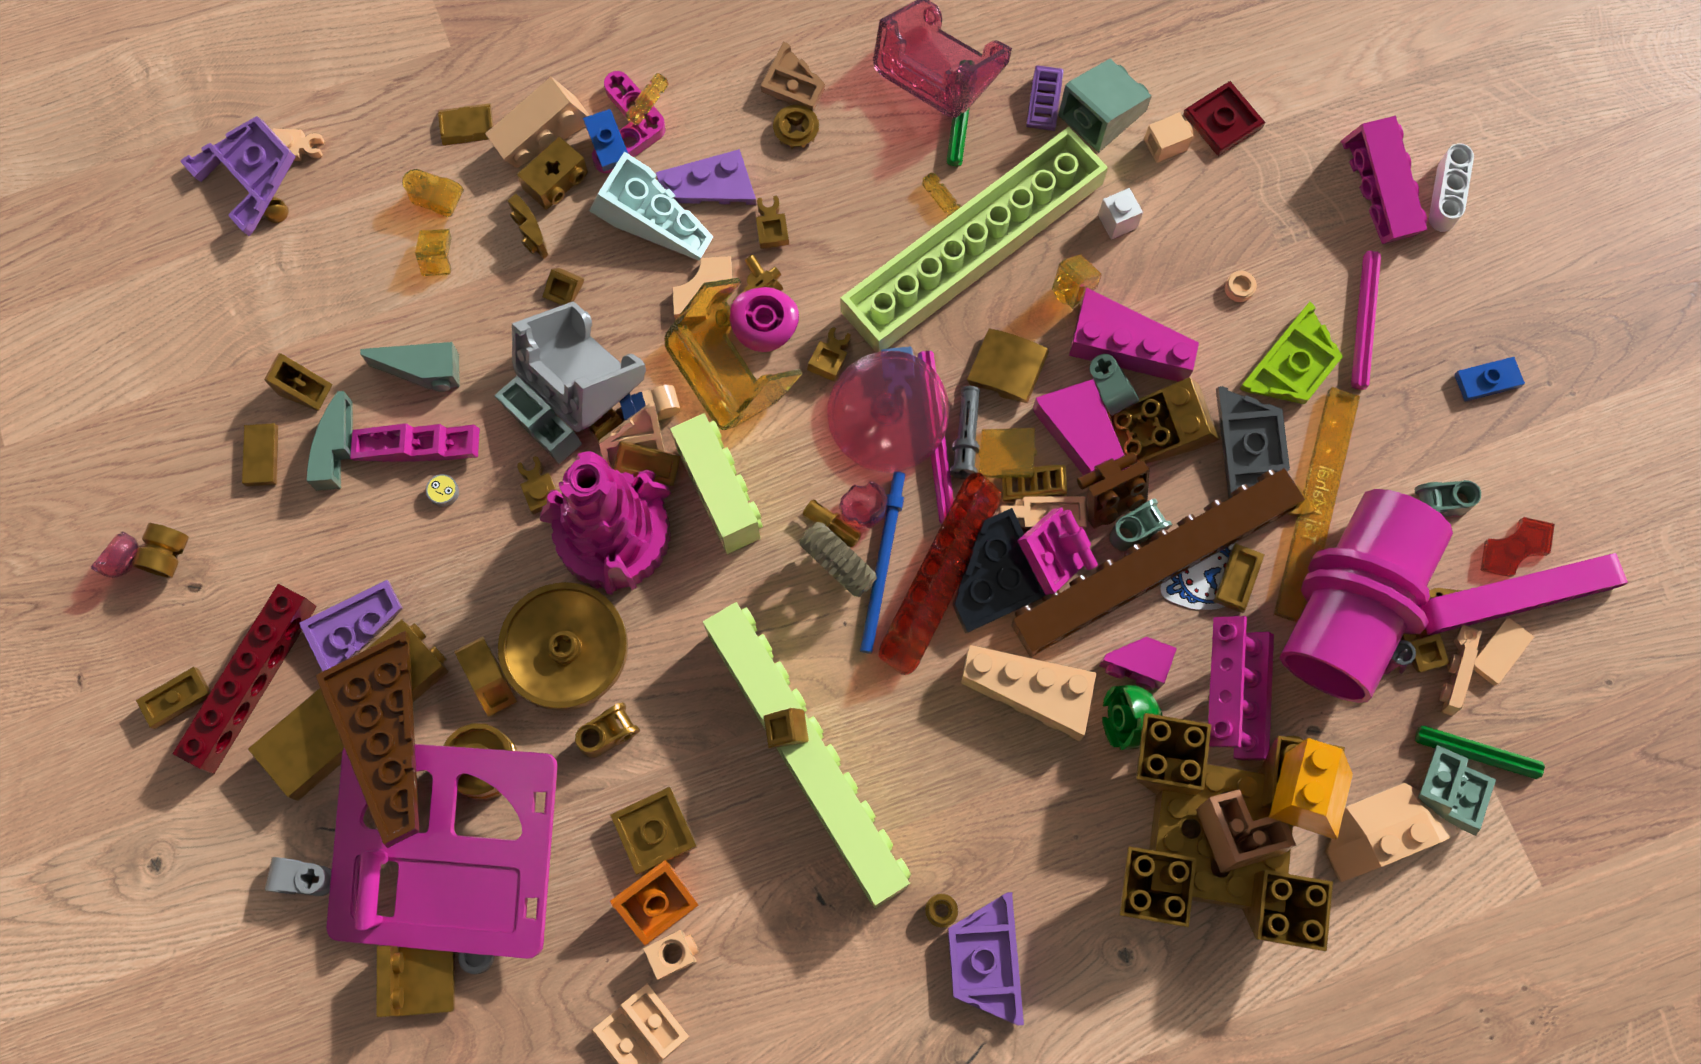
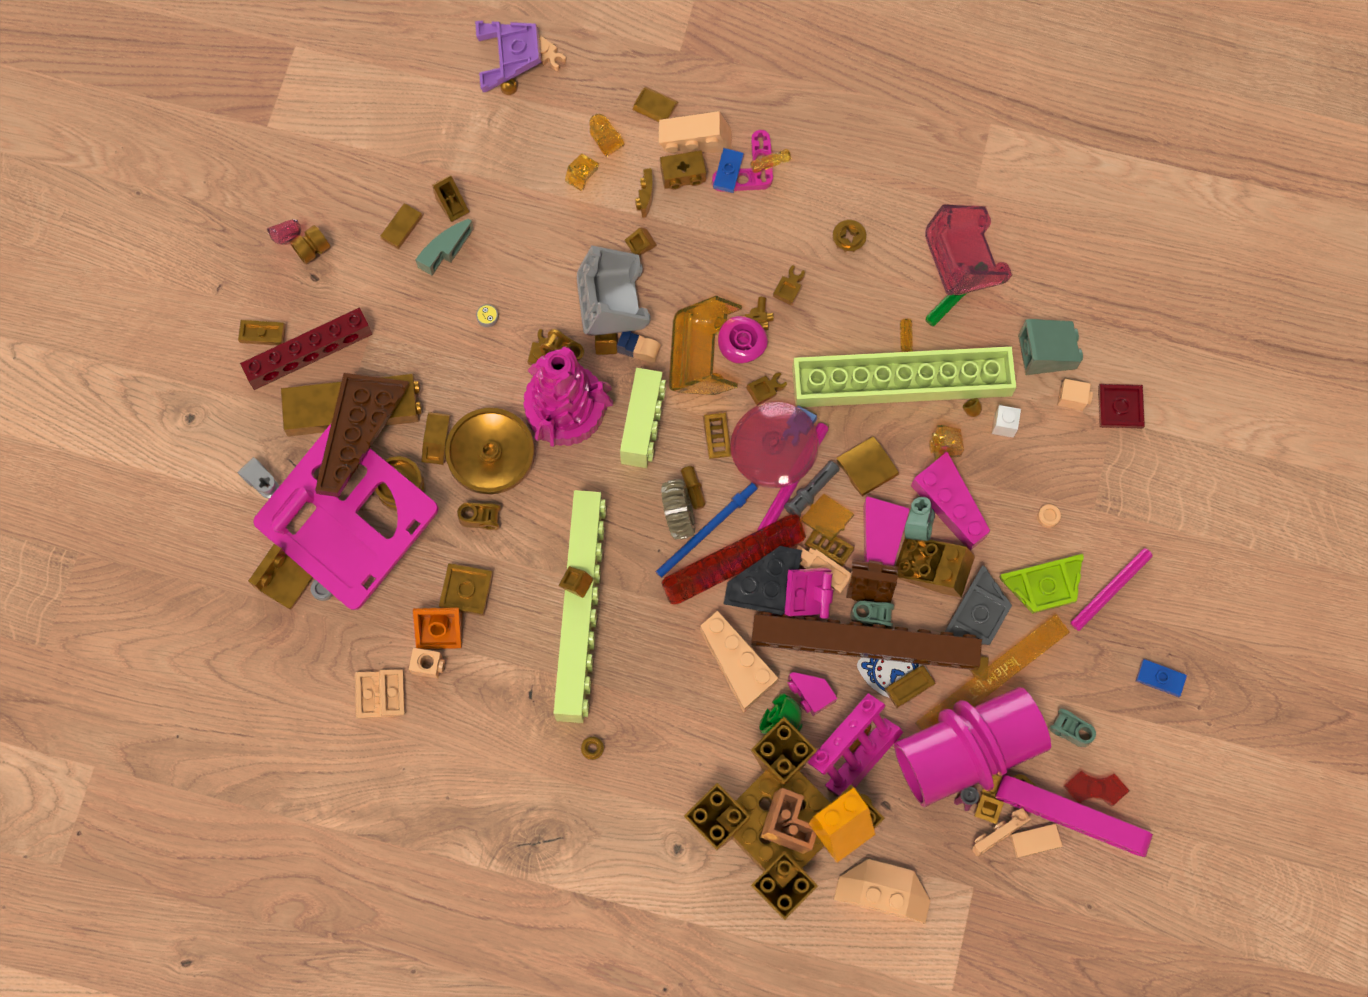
camera: 35 degrees right, 0 degrees up
medium lavender wing [299,580,403,671] -> none
dark pink slope [350,423,480,462] -> none
sand green slope [360,342,460,392] -> none
sand green slope [494,376,582,464] -> none
light aqua wedge [589,152,713,261] -> none
light nougat wing [599,402,665,469] -> none
pearl gold tile [613,441,681,486] -> none
medium lavender wing [656,149,757,205] -> none
light nougat tile [673,256,733,319] -> none
medium nougat wing [761,41,825,112] -> none
clear pink hair [839,481,887,529] -> none
medium lavender wing [948,892,1024,1025] -> none
medium lavender slope [1026,65,1064,131] -> none
dark pink wedge [1341,115,1427,244] -> none
green axle [1415,725,1545,779] -> none
sand green slope [1418,745,1496,836] -> none
white beam [1429,143,1474,232] -> none
none -> pearl gold piece [540,329,585,362]
none -> pearl gold slope [703,413,731,459]
none -> pearl gold hinge [963,398,982,417]

